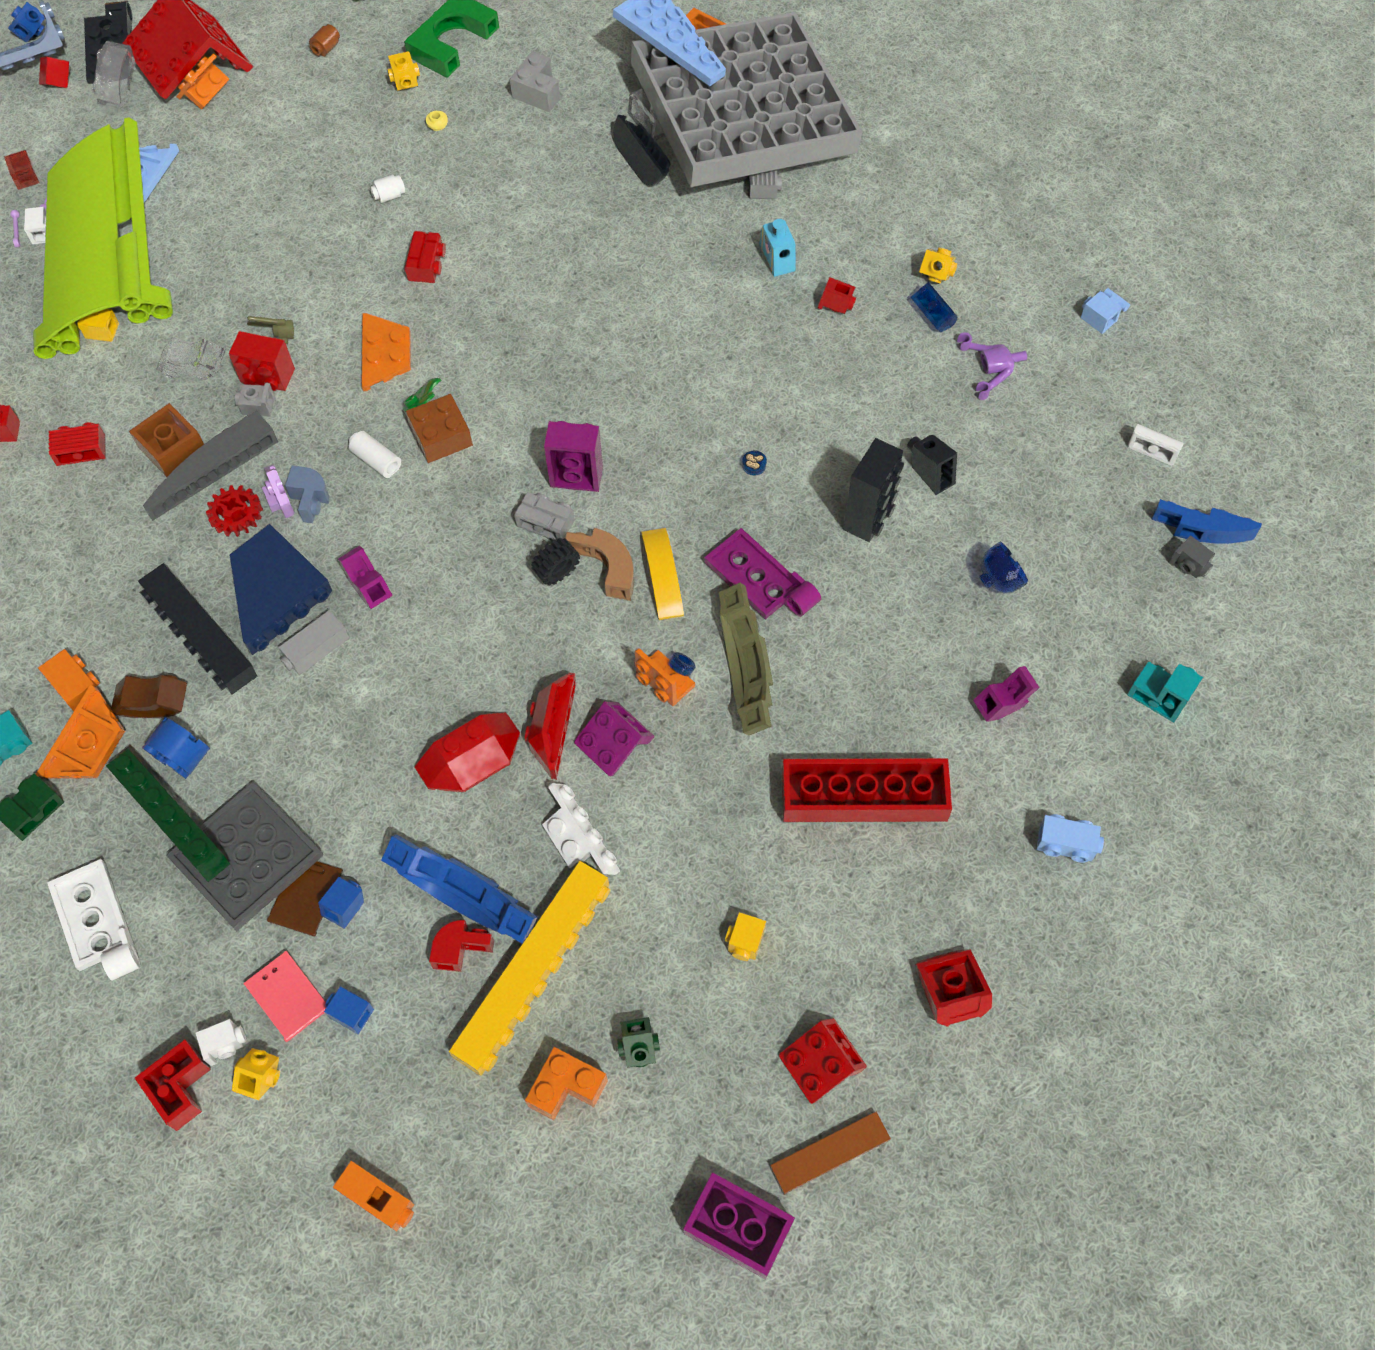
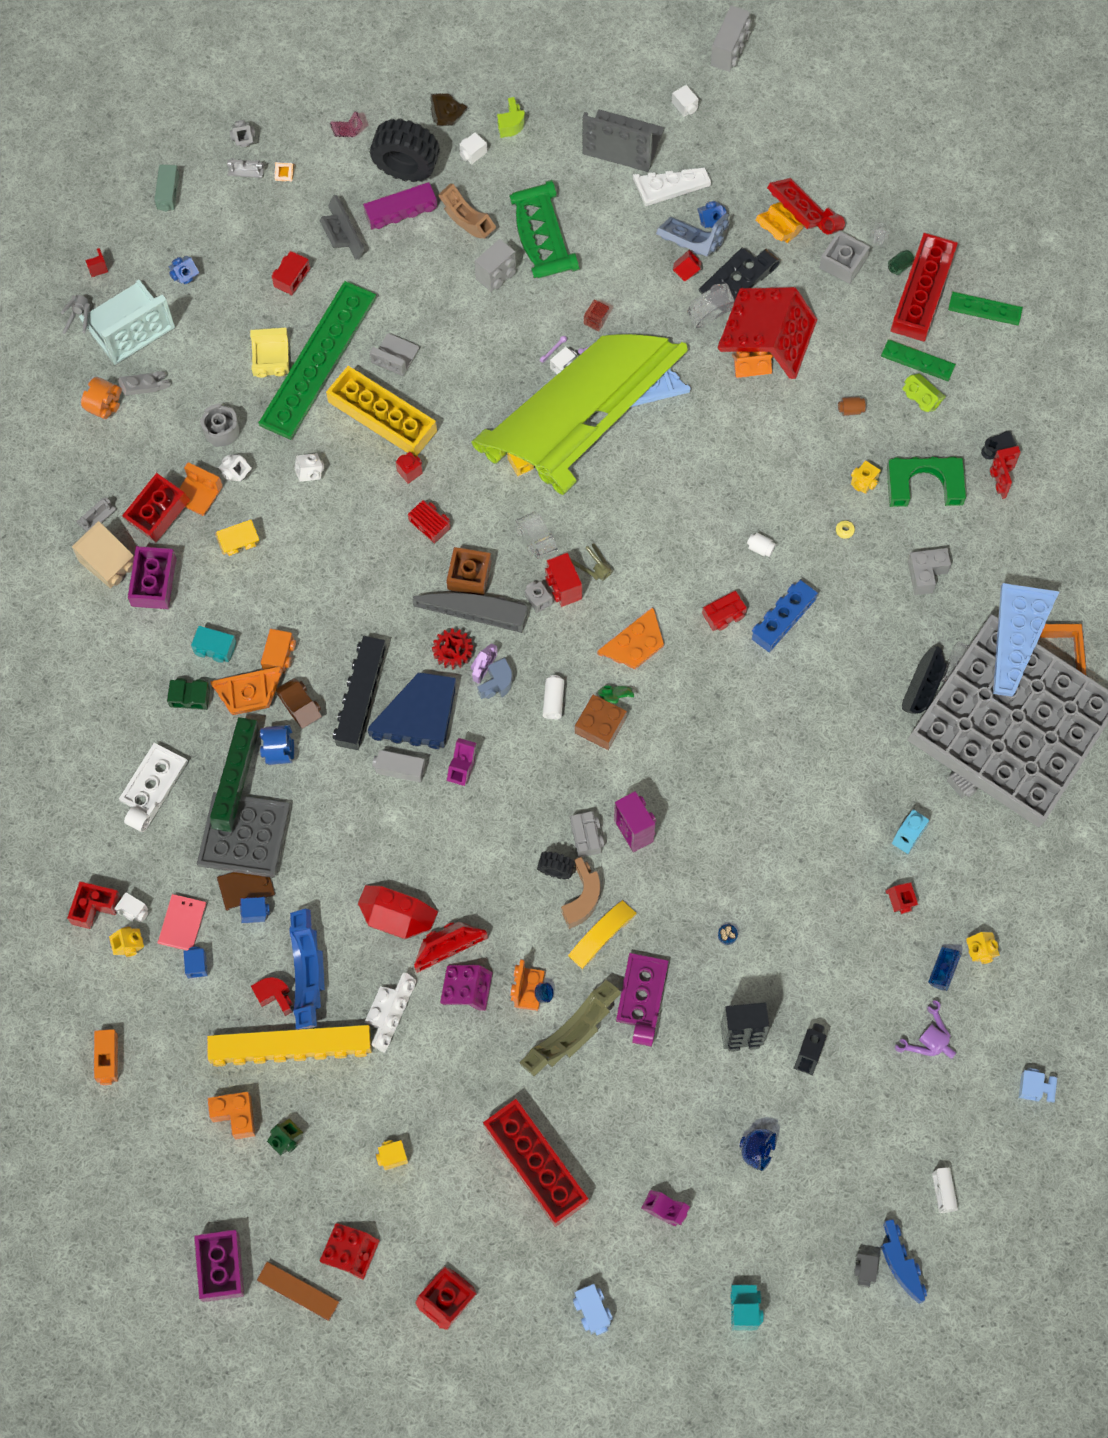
camera: 55 degrees right, 5 degrees up
none -> blue brick [752,580,818,653]

